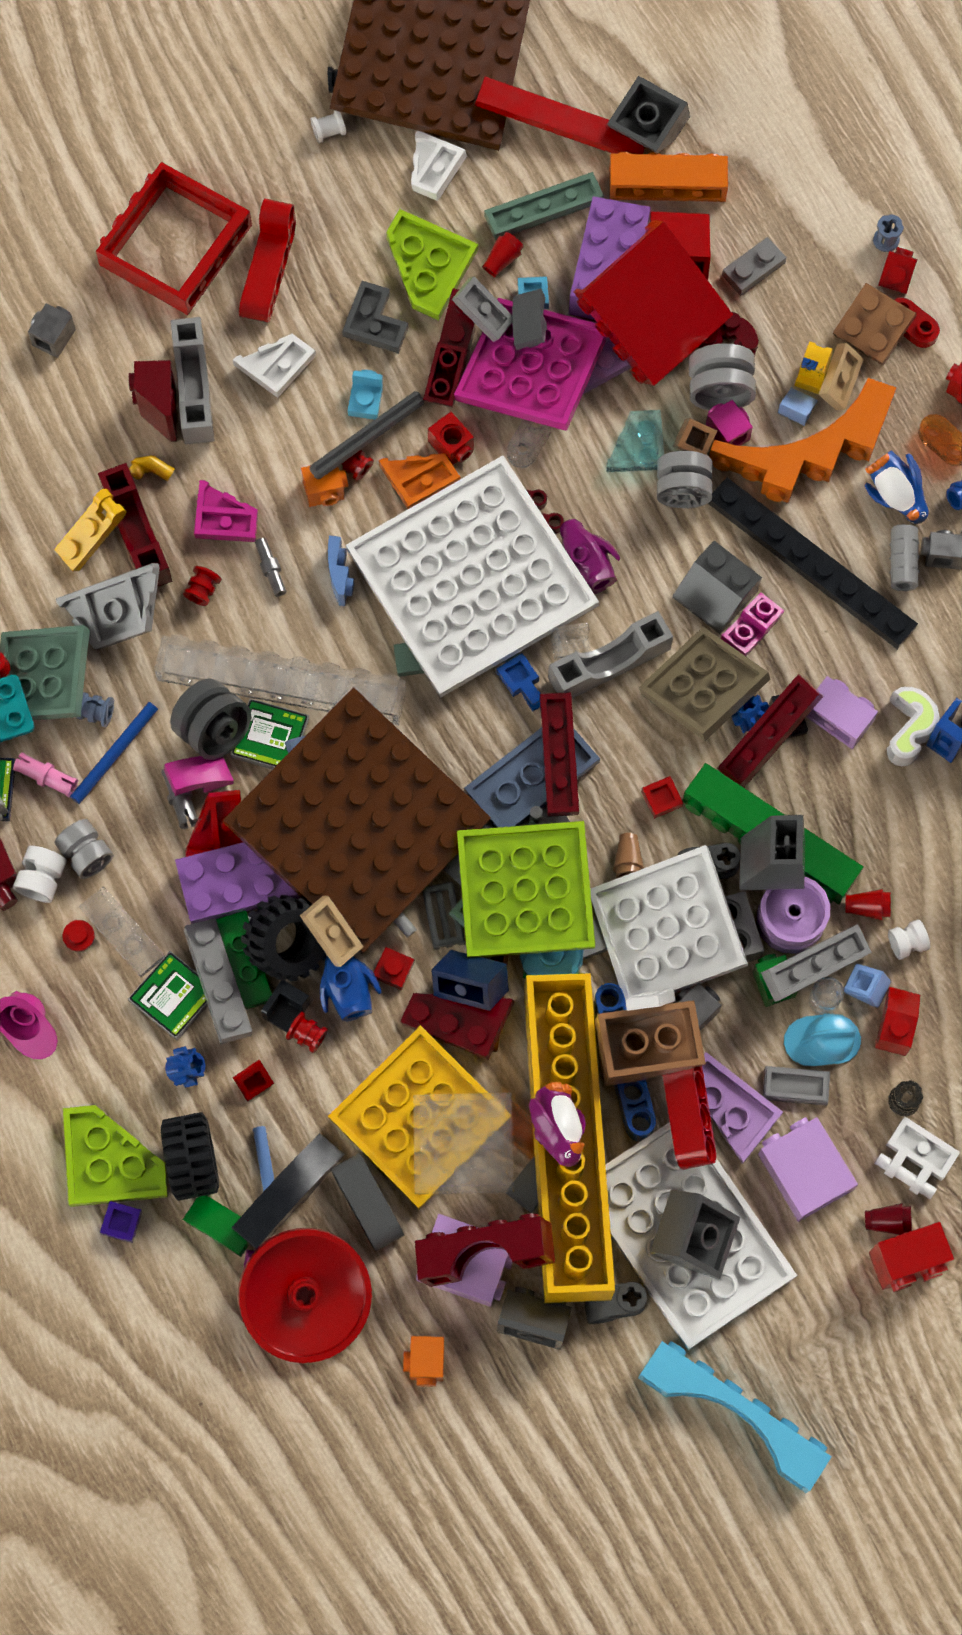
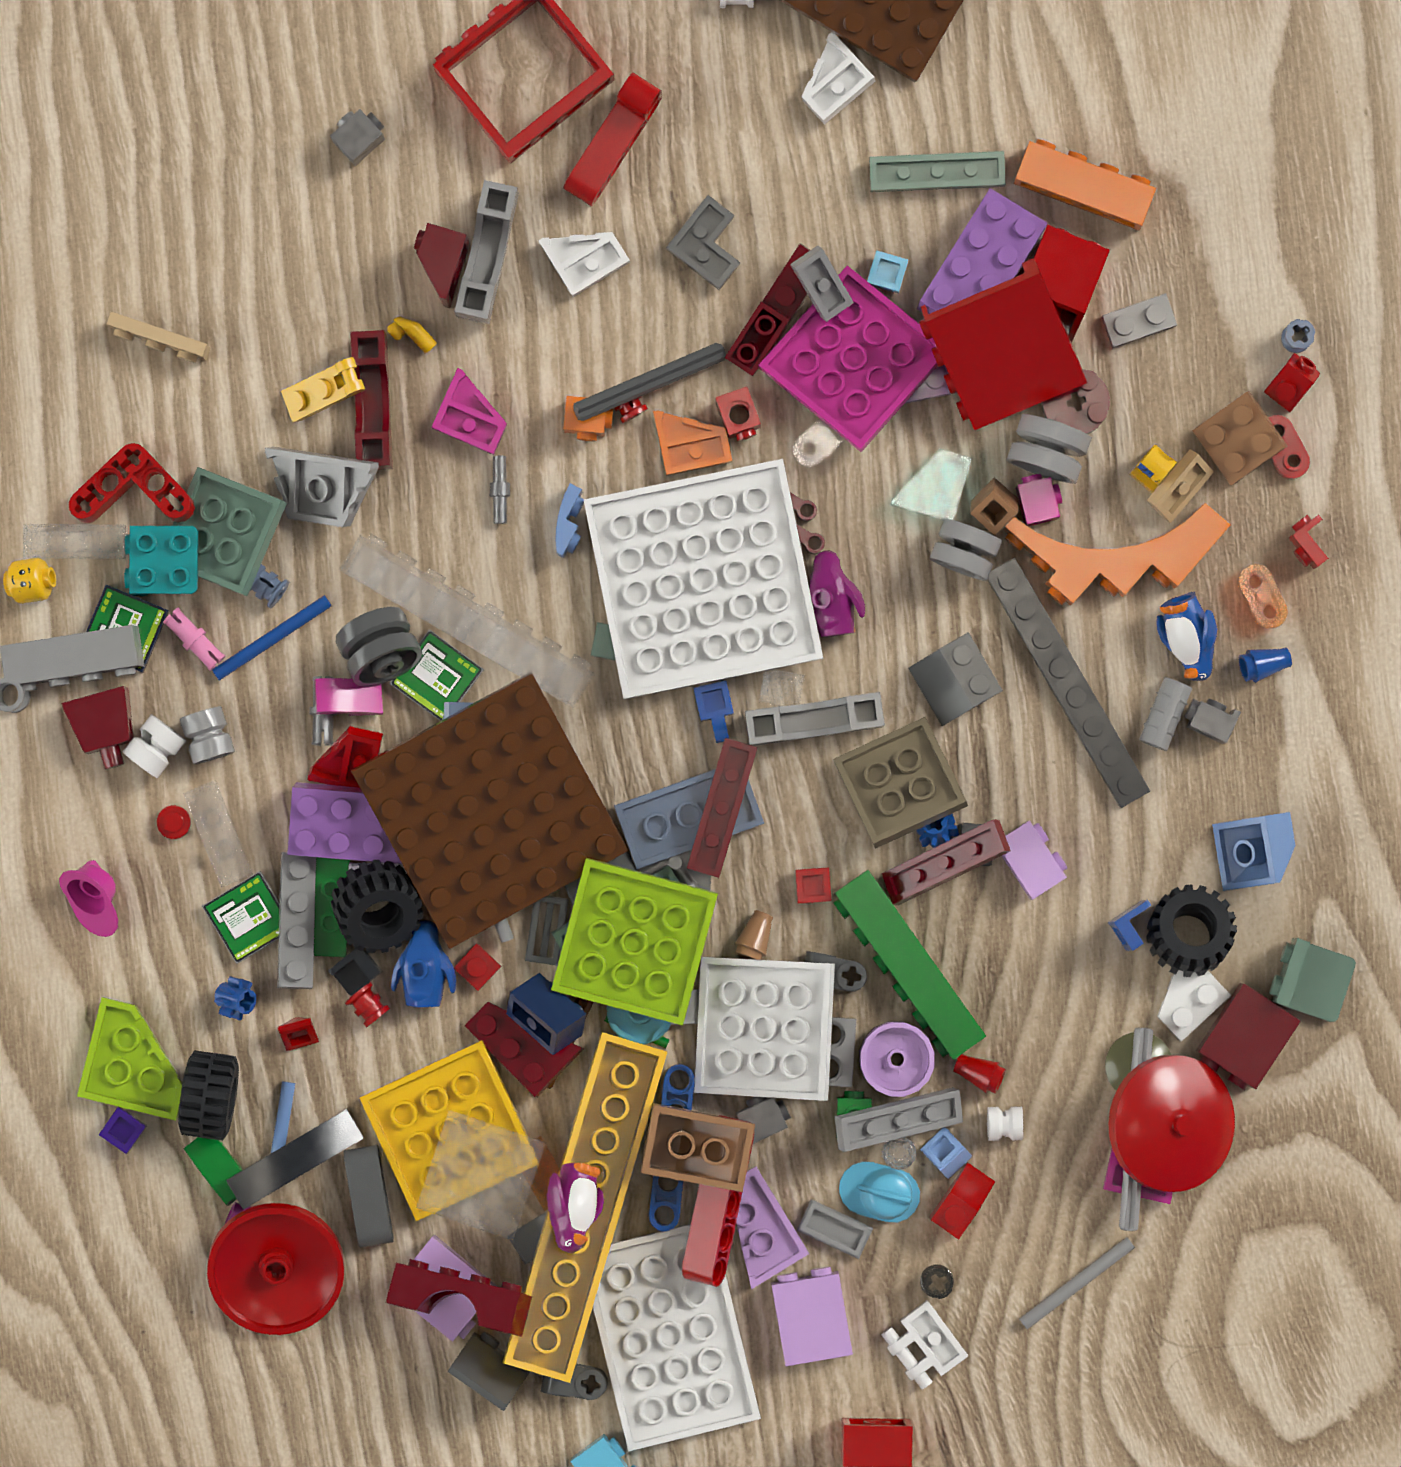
camera: 25 degrees right, 15 degrees up
red bush [183,566,222,606] -> none
tan plate [300,896,364,967] -> none
medium azure bracket [348,370,383,420] -> none
lime plate [386,209,478,321] -> none
orange brick [403,1336,444,1387] -> none
red tile [475,76,645,154] -> none
red cone [482,232,524,277] -> none
dark grey slope [512,288,547,350] -> none
dark grey slope [607,76,690,153] -> none
white tile [625,988,676,1011] -> none
dark grey slope [650,1189,741,1279] -> none
dark pink slope [720,592,784,656] -> none
dark grey slope [740,815,805,890] -> none
light blue slope [778,387,818,426] -> none
dark red cone [865,1203,912,1235] -> none
white animal [887,687,940,766] -> none

